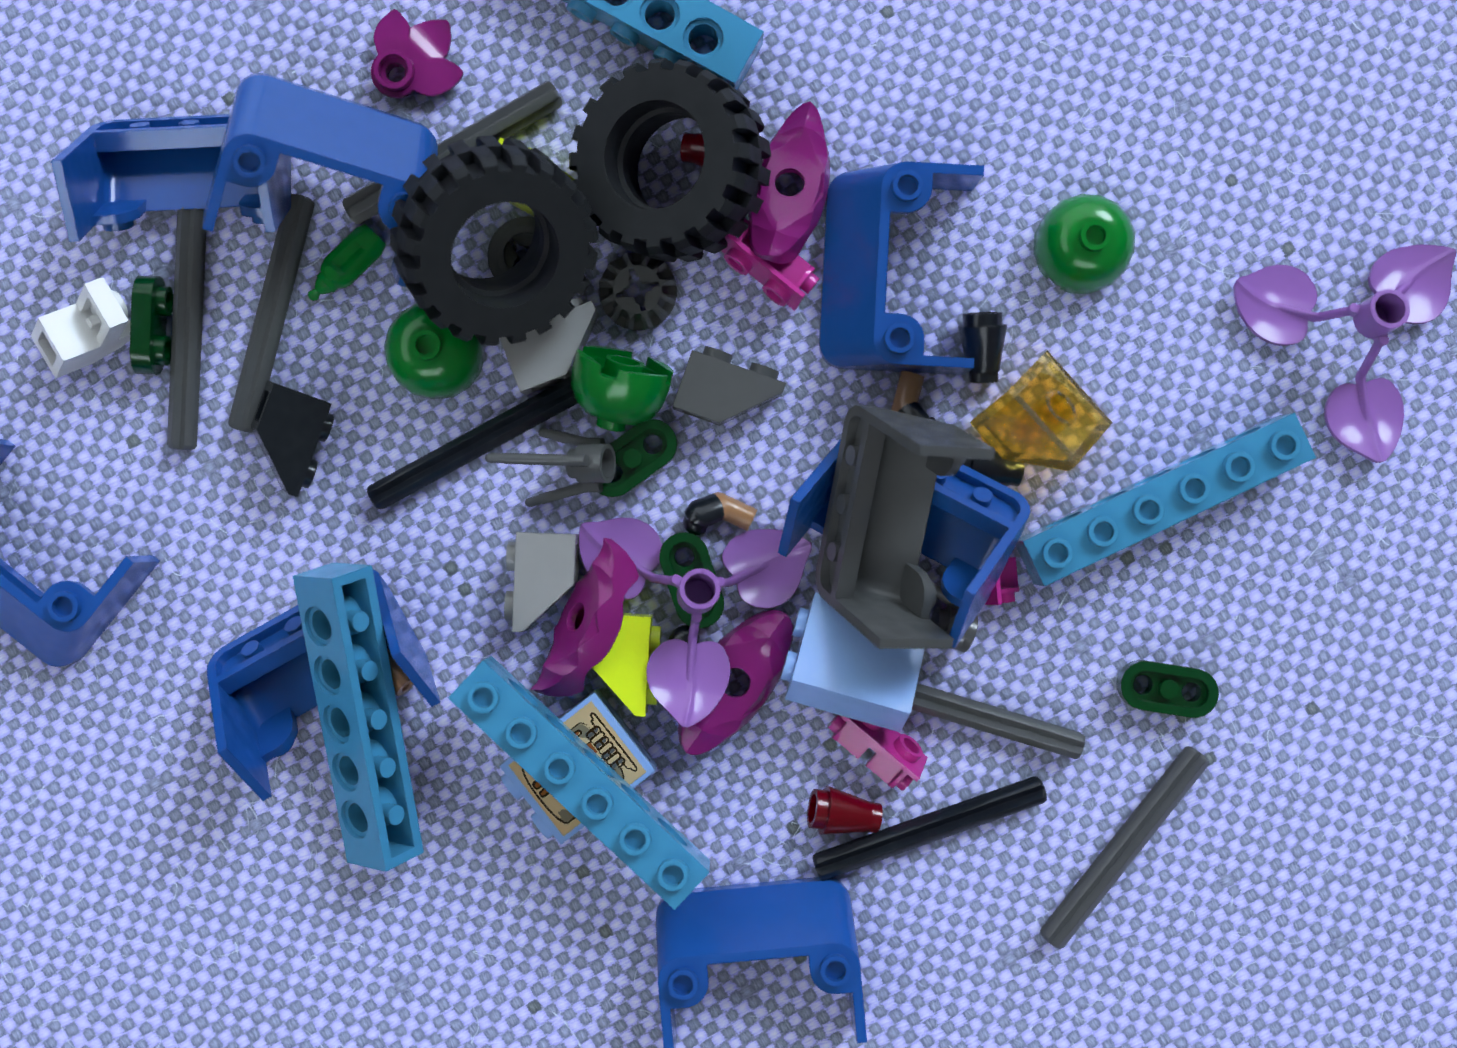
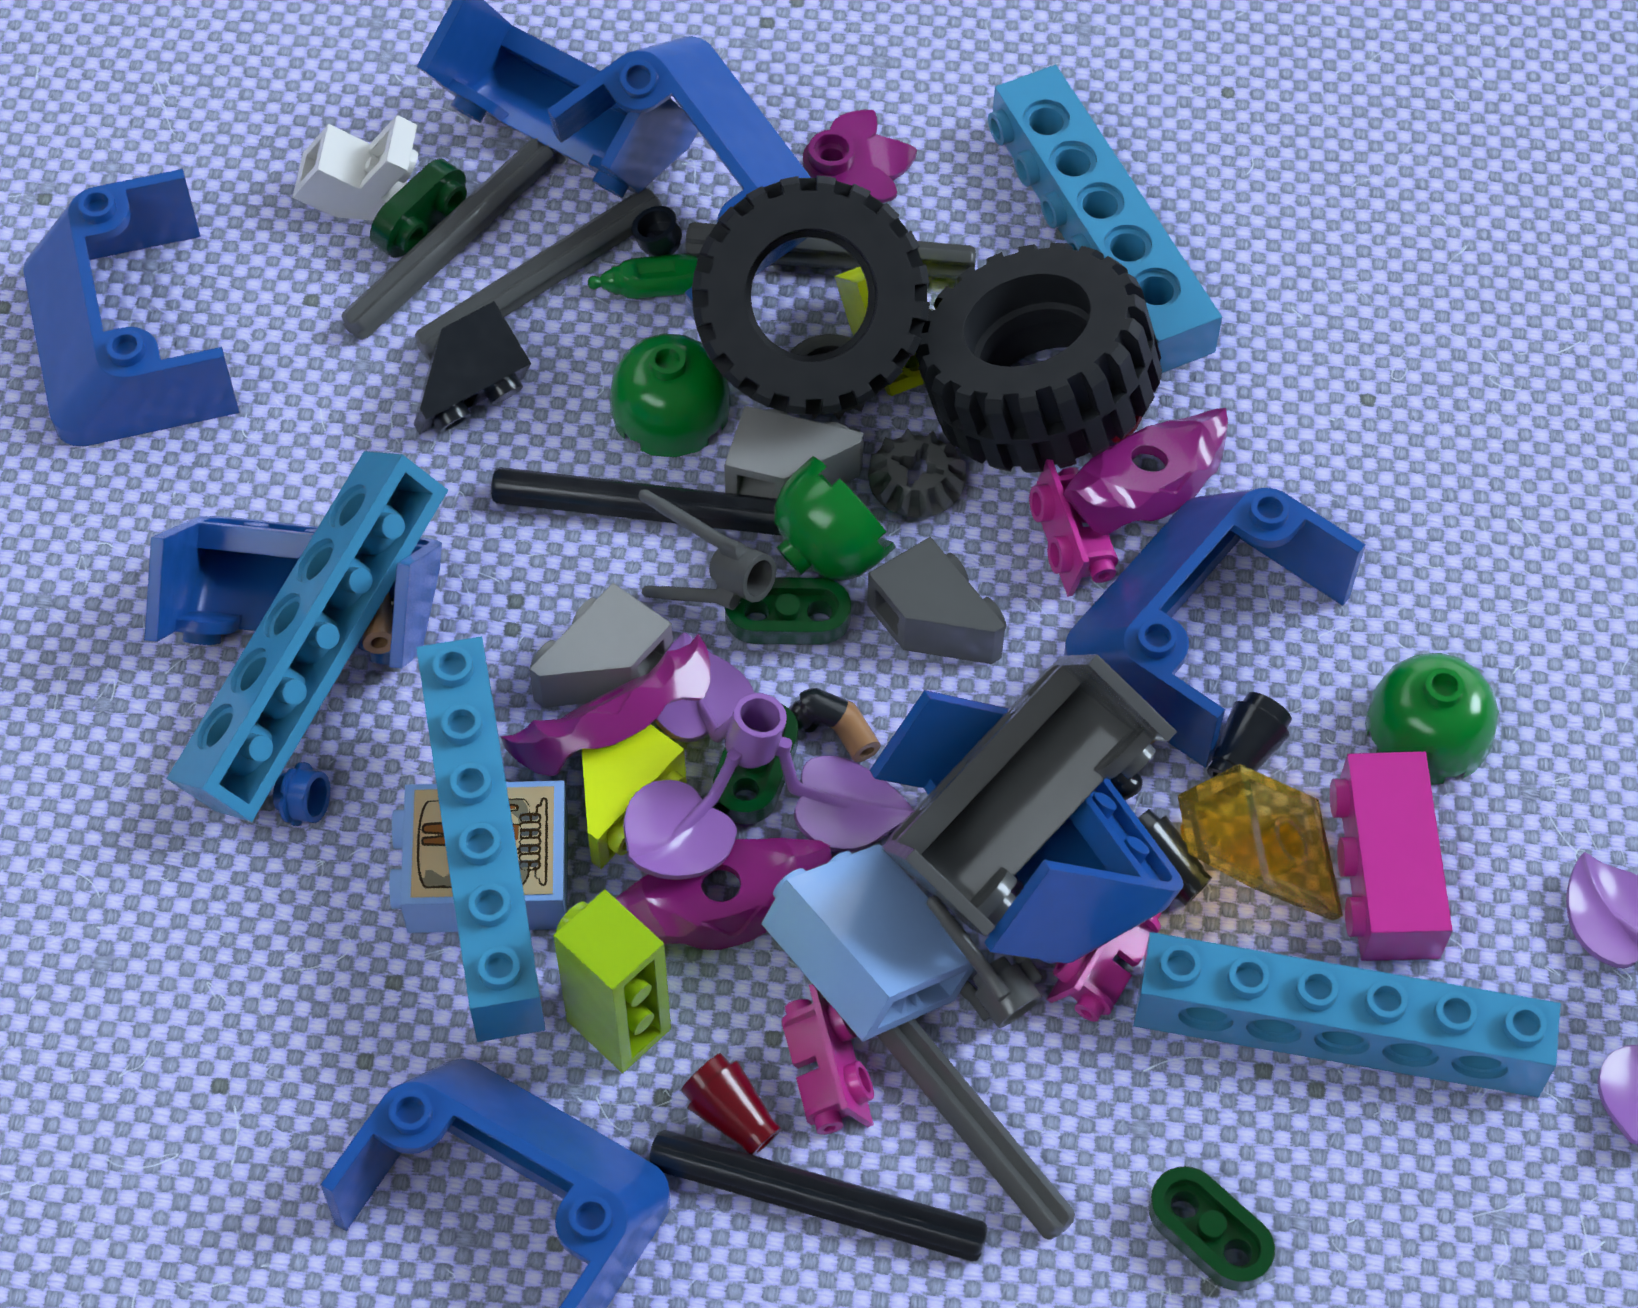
camera: 35 degrees right, 30 degrees down
none -> blue plate [273,762,331,826]
none -> lime brick [553,889,671,1074]
none -> black hinge [632,206,682,256]
none -> dark pink brick [1330,752,1453,961]

